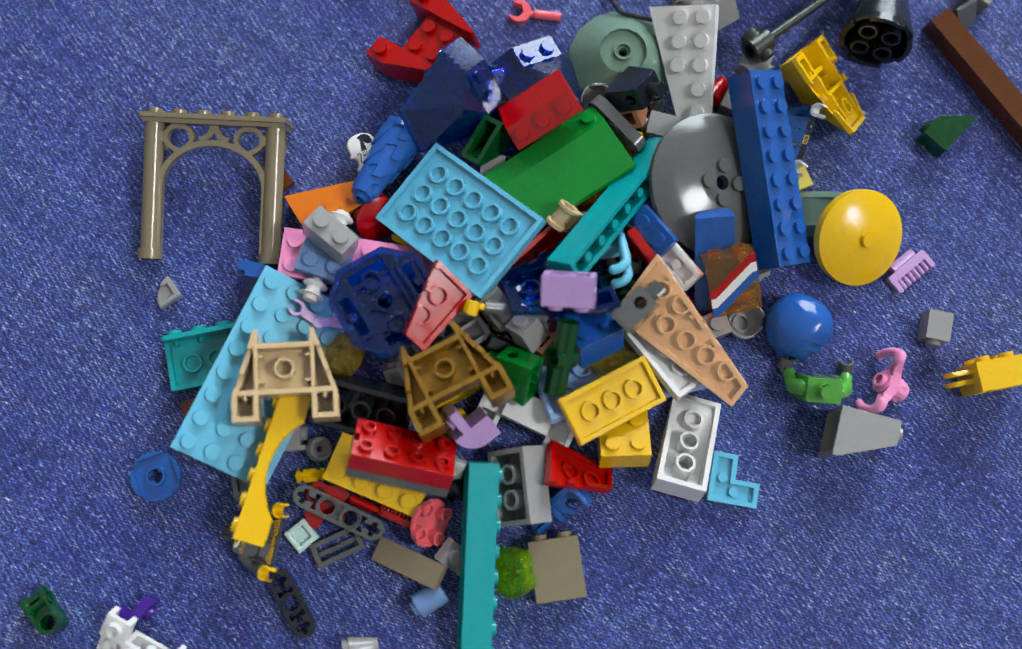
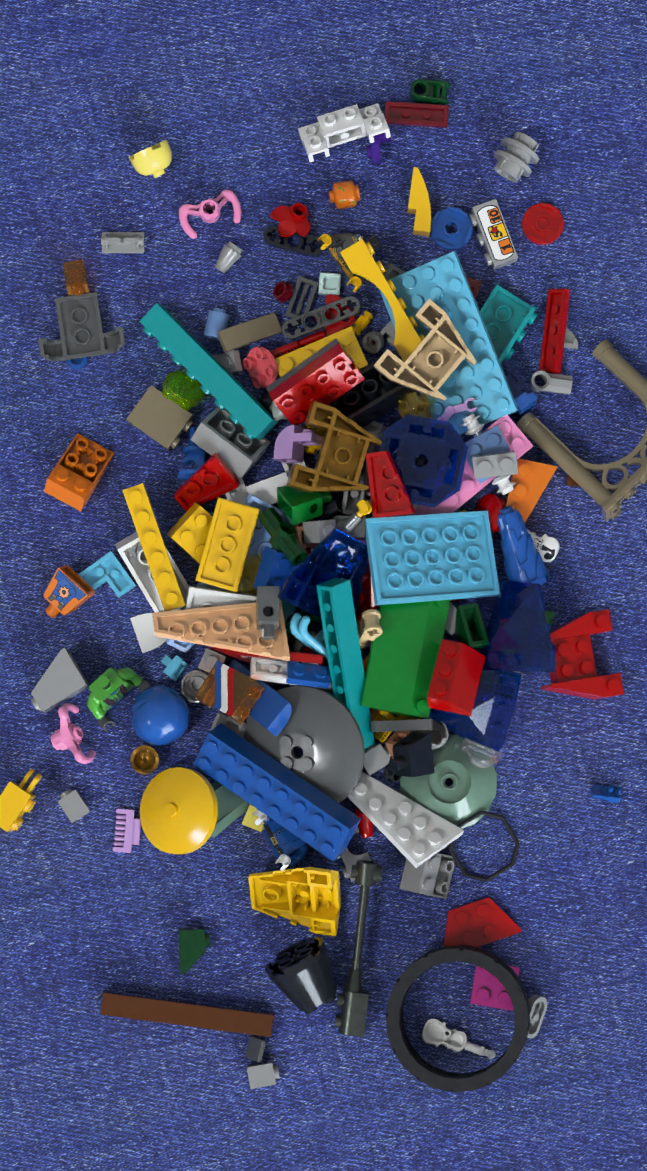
camera: 140 degrees right, 5 degrees up
coral piece [509,0,562,25] -> none
lavender brick [541,270,597,312] -> none
none -> torso [43,565,96,618]
none -> orange slope [44,433,114,512]
none -> yellow arch [122,483,186,612]
none -> white sticker [130,613,167,653]
none -> pearl gold piece [130,745,160,775]
none -> medium azure tile [161,655,189,682]
none -> red plate [270,203,311,237]
none -> dark red plate [273,282,293,303]
none -> orange head [329,180,360,209]
none -> dark red plate [385,101,449,128]
none -> yellow slope [407,167,431,237]
none -> clear tile [462,738,502,768]
none -> brick [469,199,518,270]
none -> light grey piece [494,132,540,182]
none -> red tile [522,202,564,245]
none -> light grey piece [529,371,573,395]
none -> red tile [539,289,570,374]

